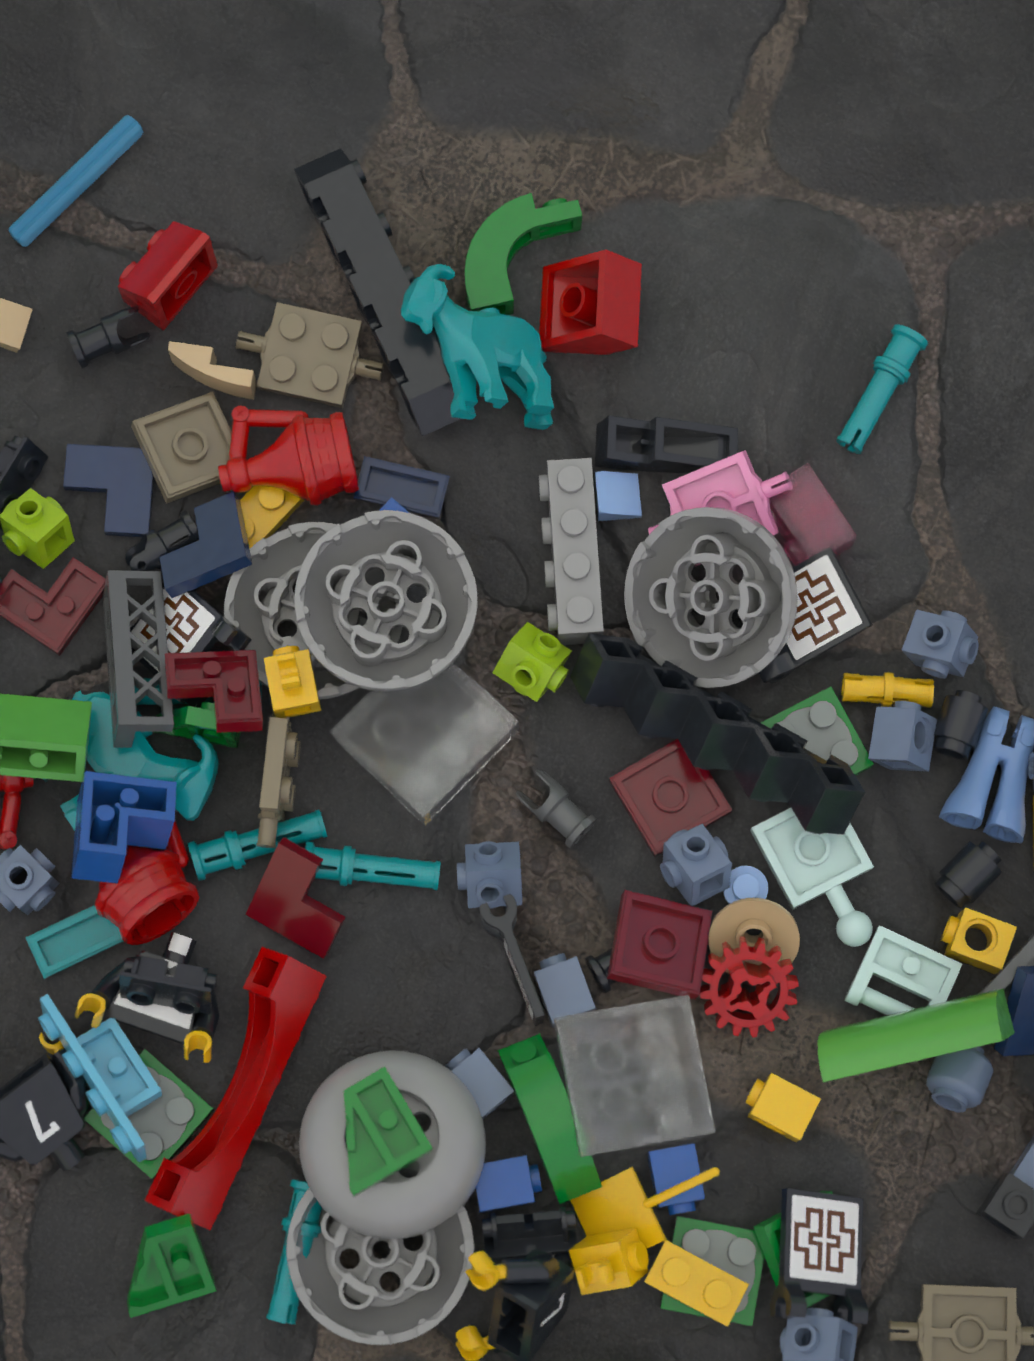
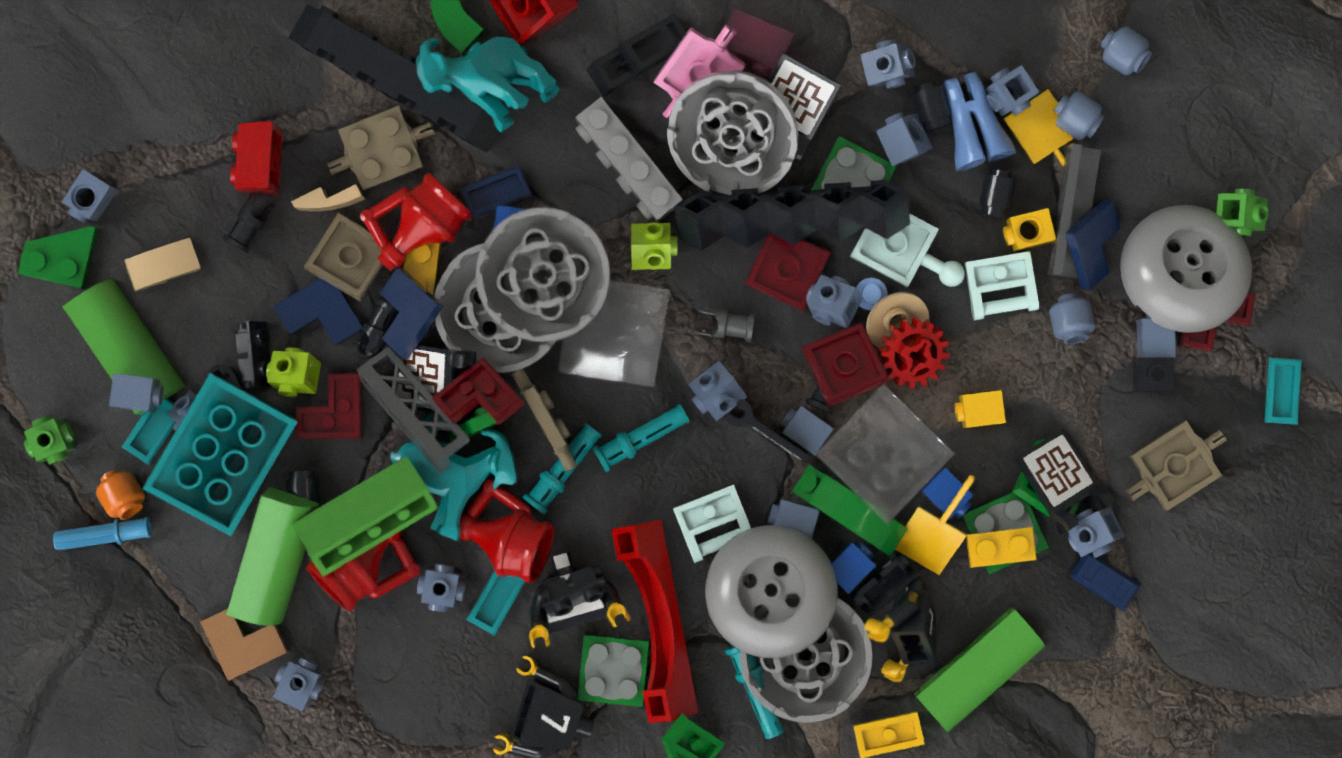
camera: 30 degrees left, 10 degrees up
dark azure axle [9,115,143,247] -> none
medium azure bracket [38,994,162,1163] -> none
blue brick [72,771,177,883] -> none
dark red tile [245,837,346,959] -> none
yellow brick [263,646,321,718] -> none
green wing [344,1066,433,1197] -> none
yellow brick [569,1228,649,1295] -> none
light blue slope [594,471,642,521] -> none
bright green brick [818,988,1015,1082] -> none
yellow pin [841,672,934,708] -> none
none -> light aqua plate [673,484,751,563]

